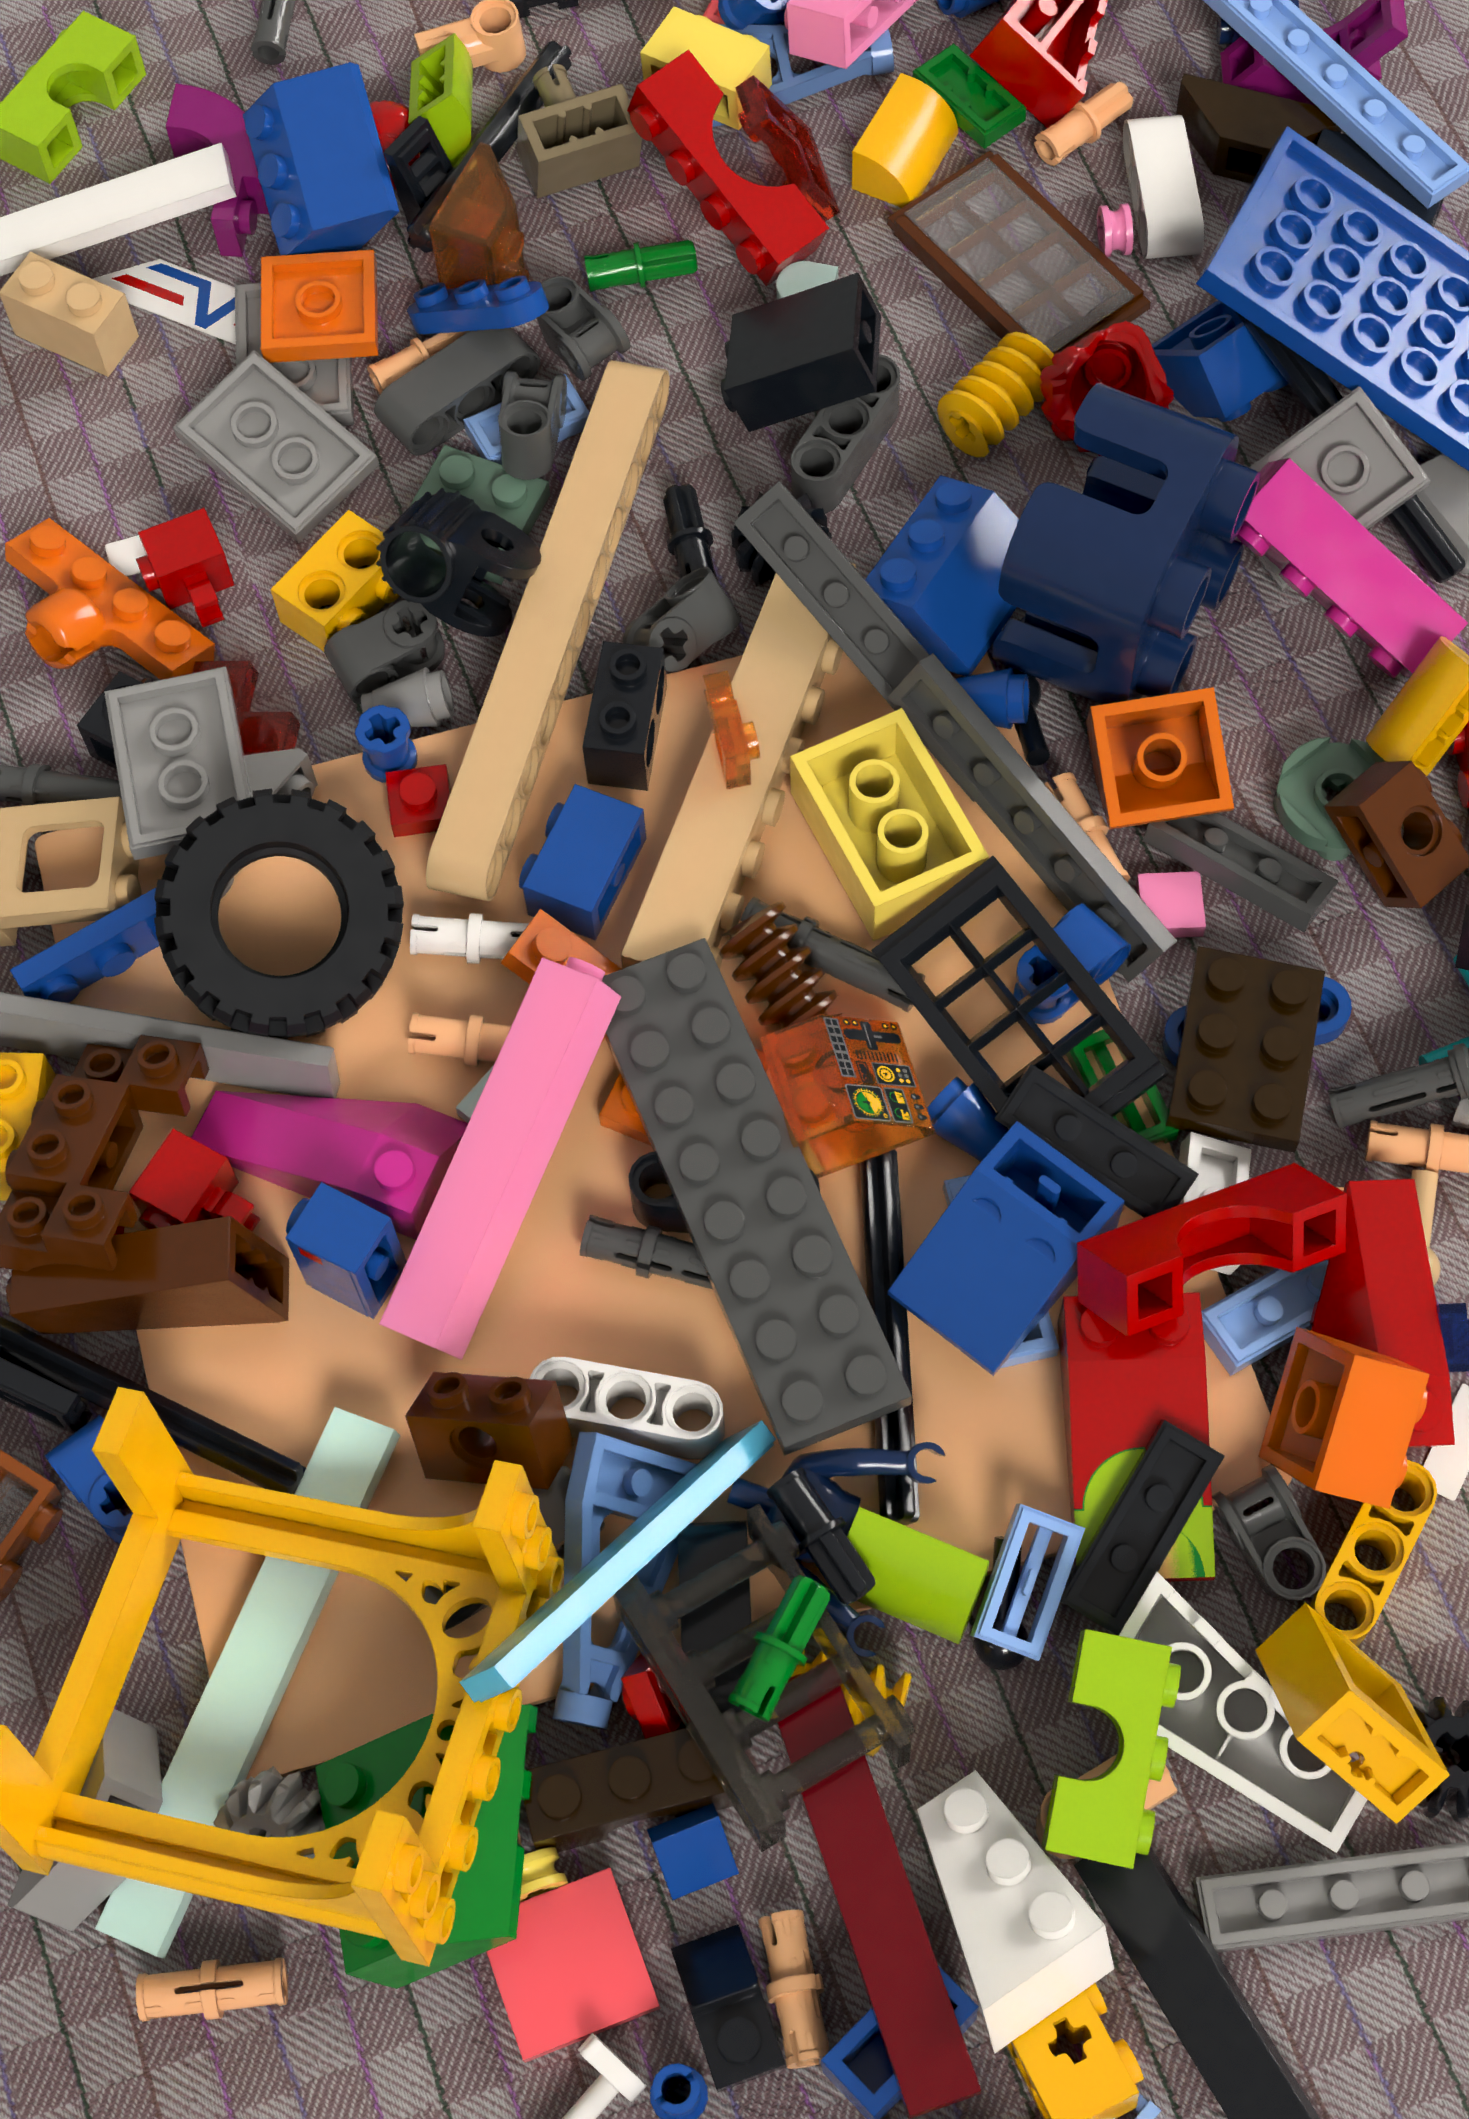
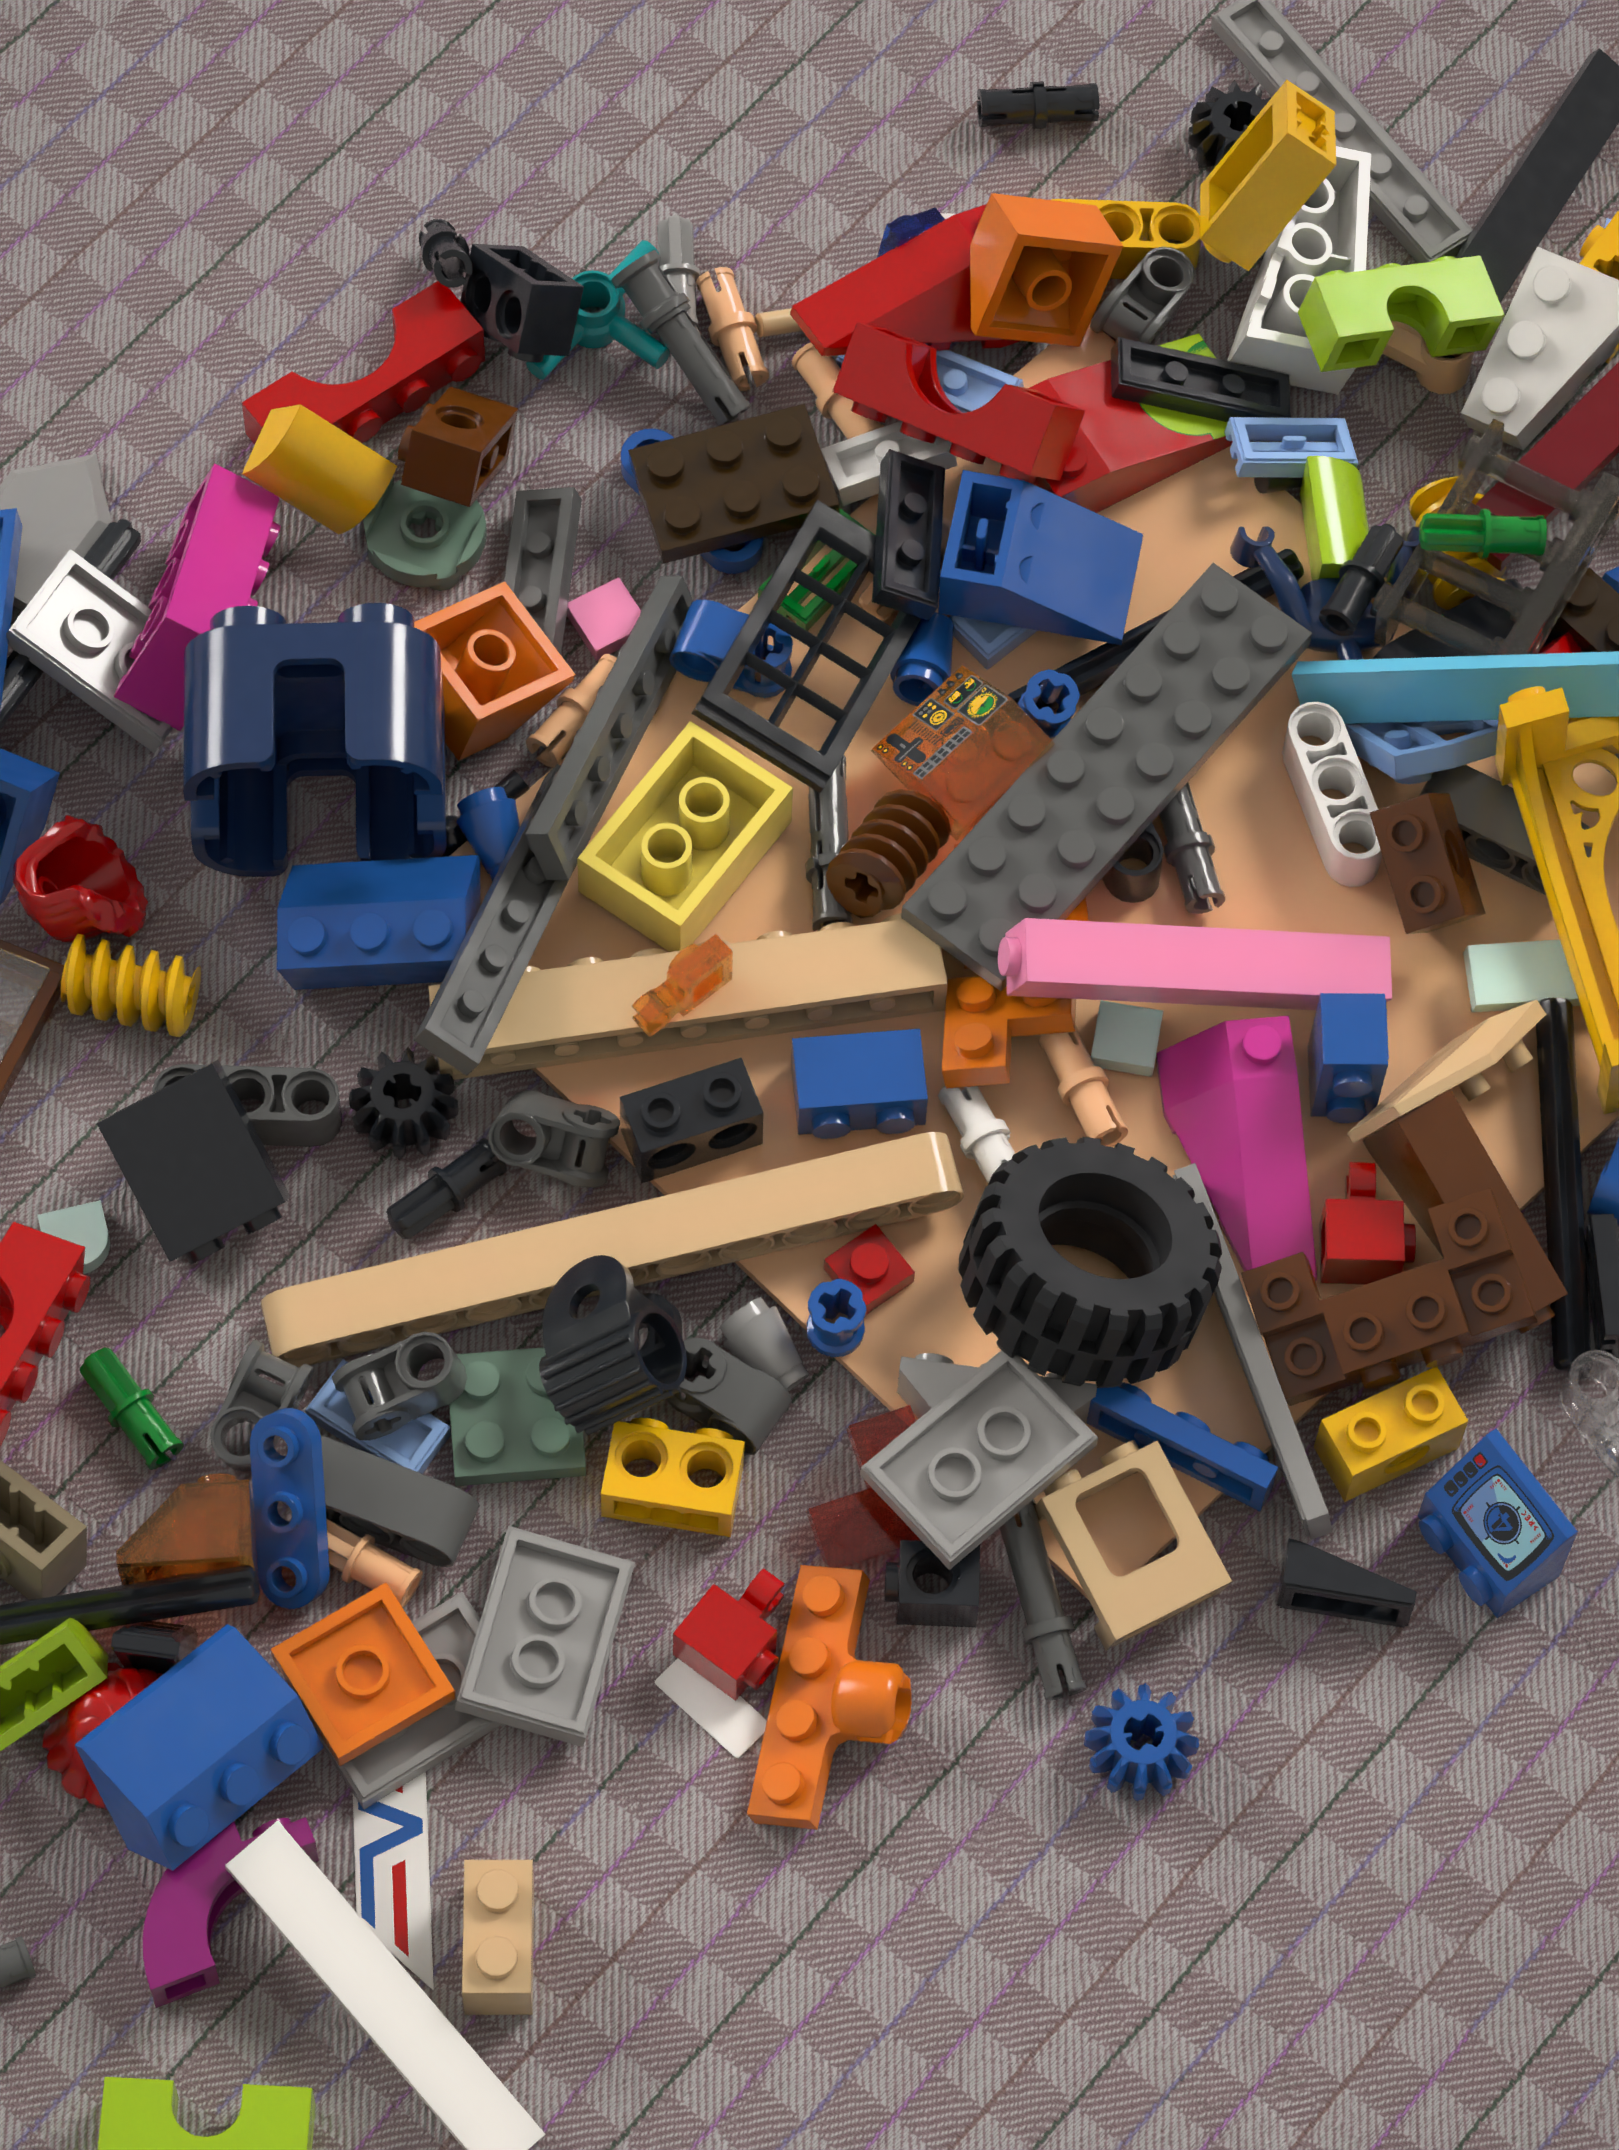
camera: 125 degrees left, 0 degrees up
none -> blue bush [1016,669,1080,741]
none -> tan piece [1347,999,1546,1143]

